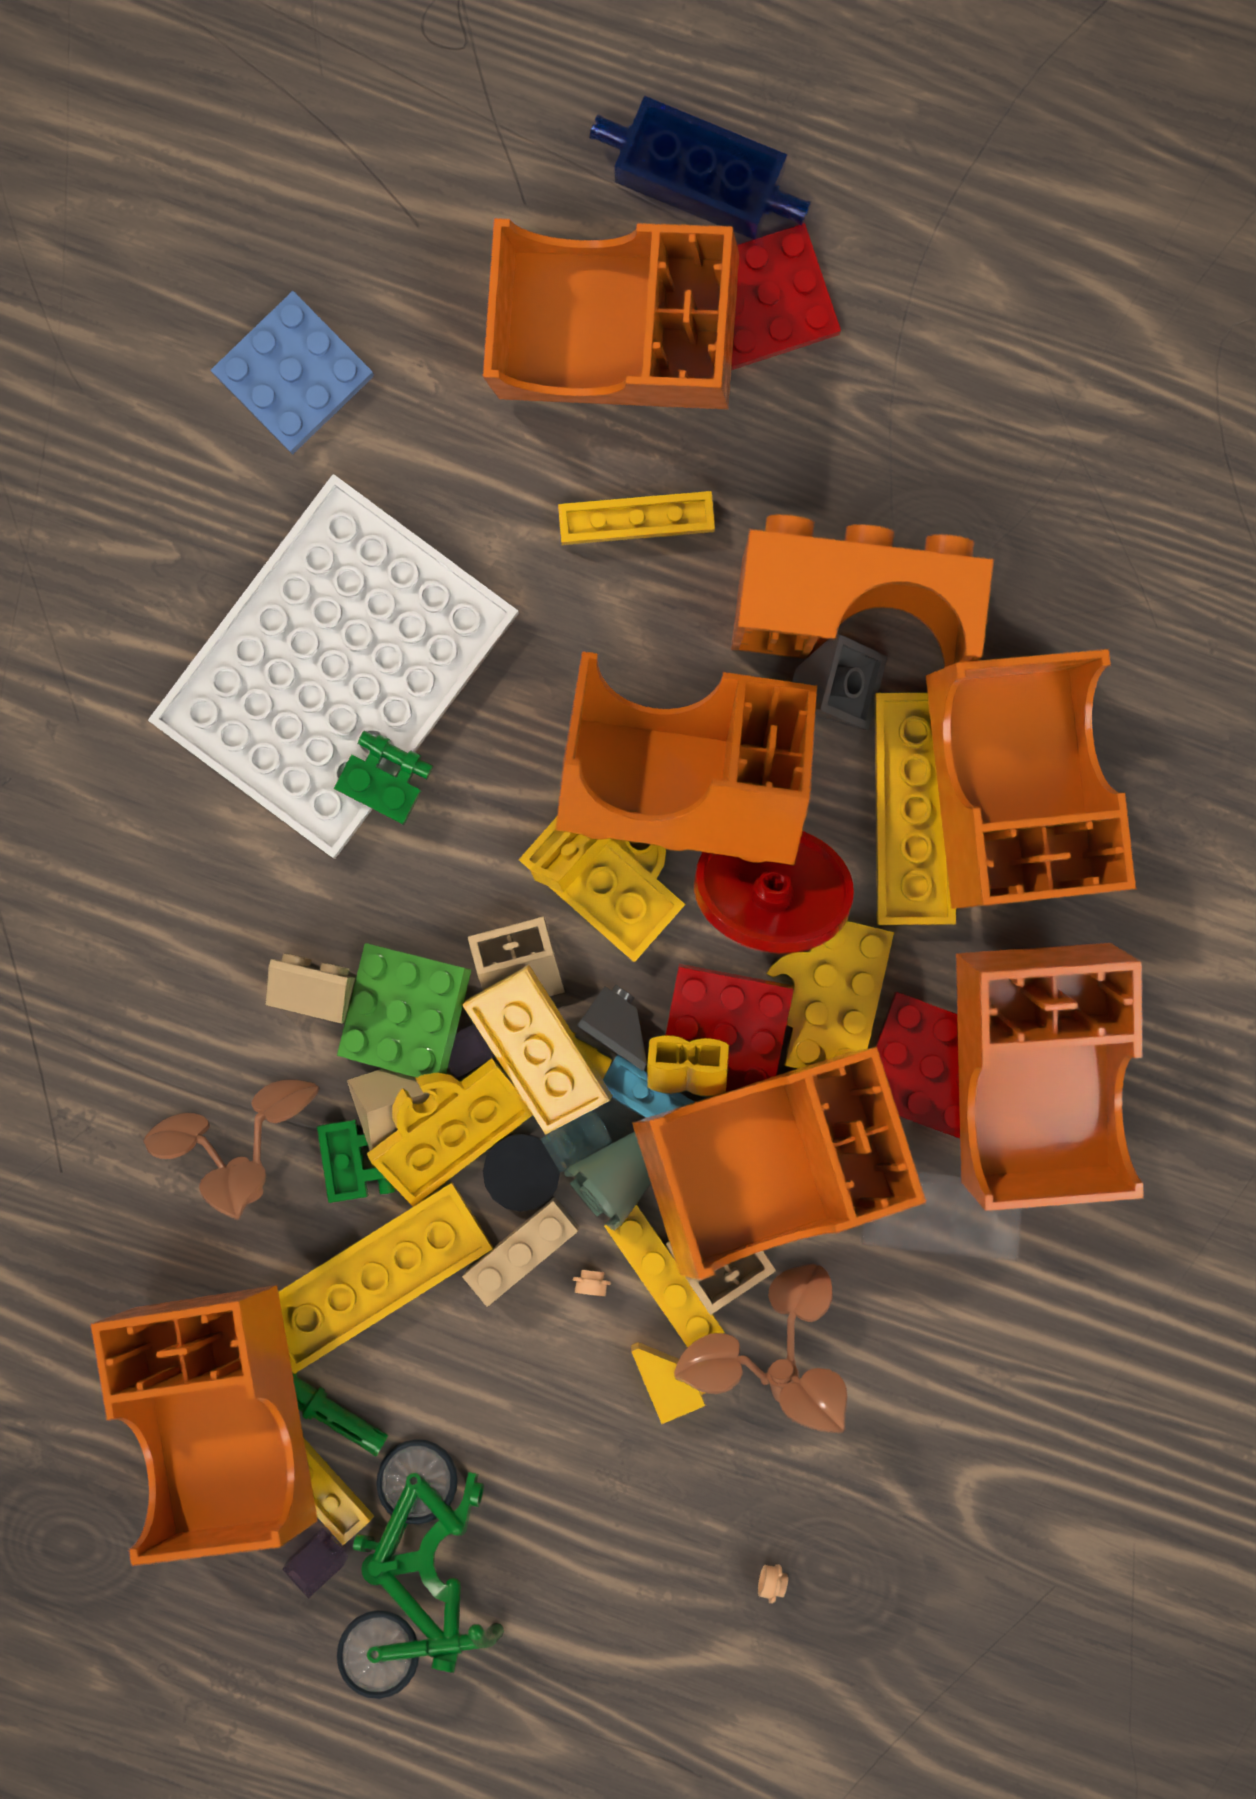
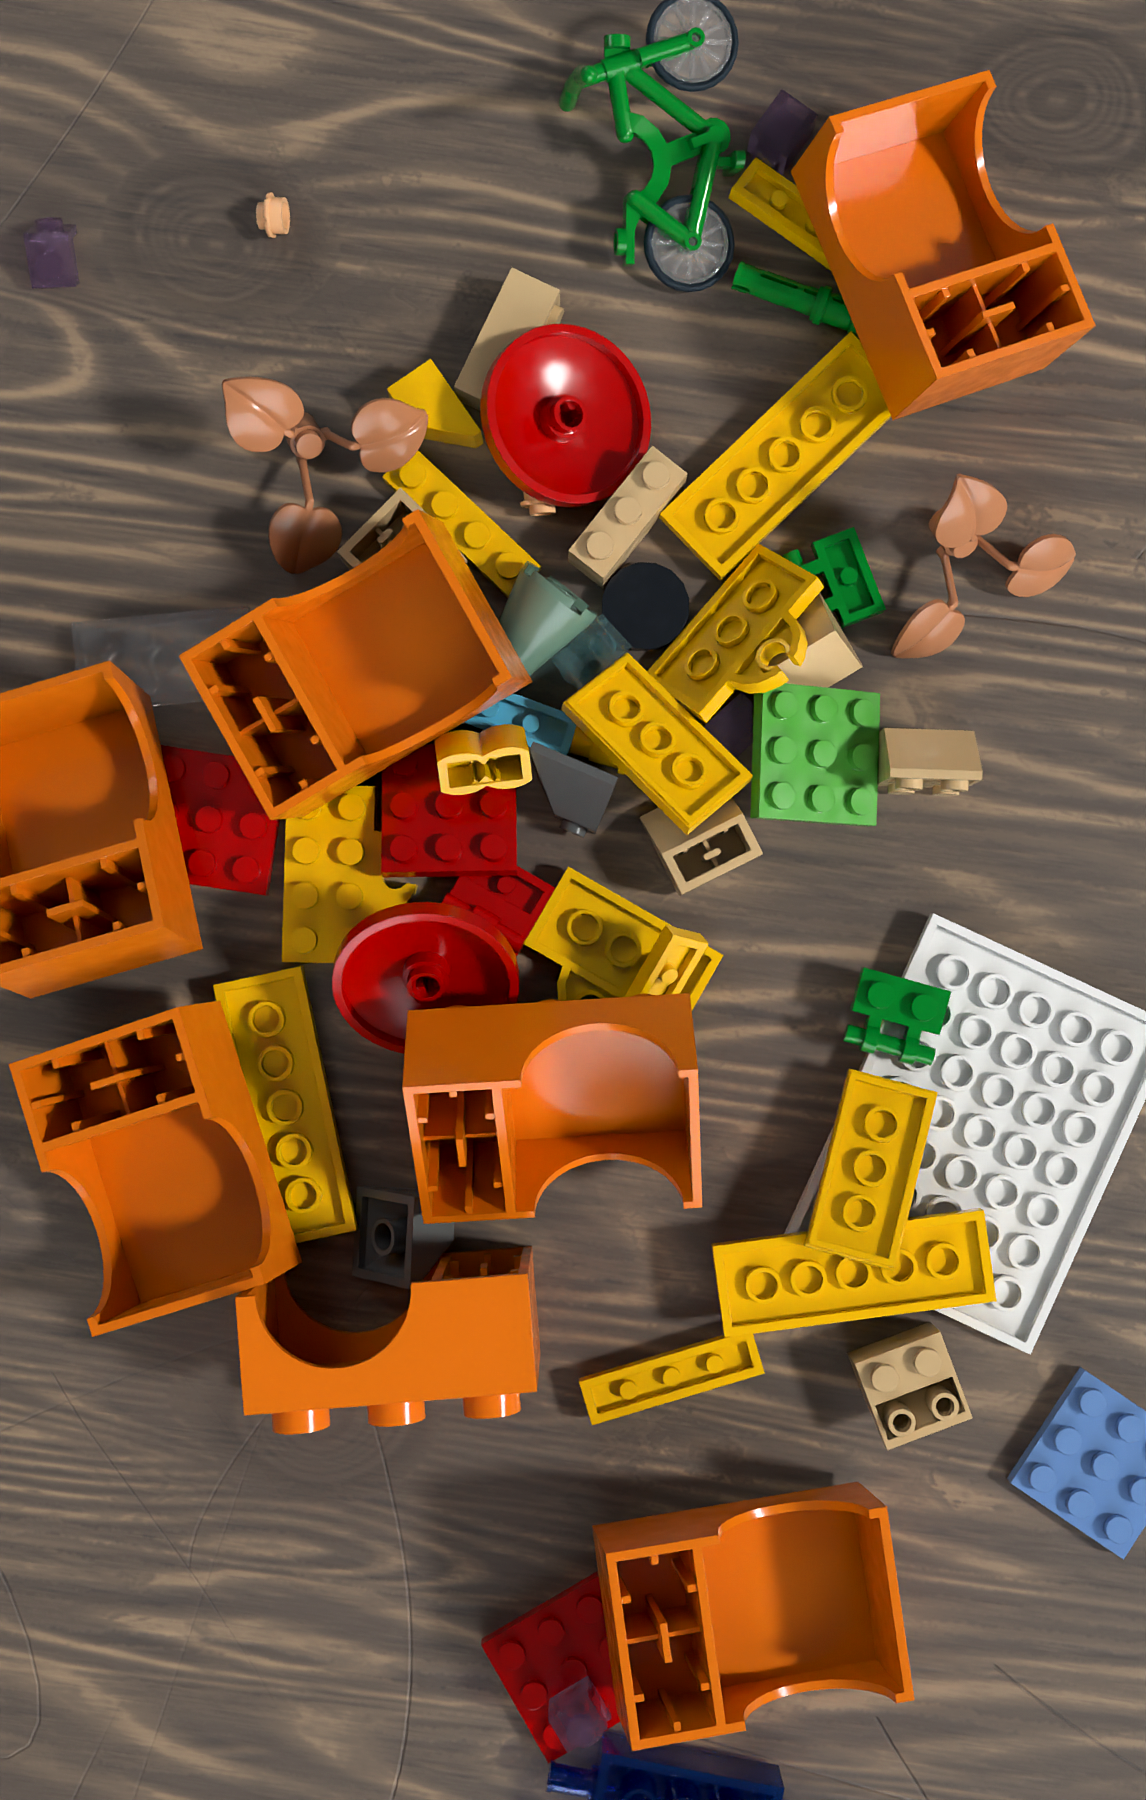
camera: 165 degrees right, 0 degrees up
none -> clear purple bracket [23,217,79,289]
none -> red plate [441,866,555,957]
none -> tan brick [454,268,564,411]
none -> red dish [480,324,651,507]
none -> clear purple brick [548,1676,611,1753]
none -> yellow plate [711,1208,997,1337]
none -> yellow tile [804,1069,938,1271]
none -> tan slope [847,1322,973,1450]

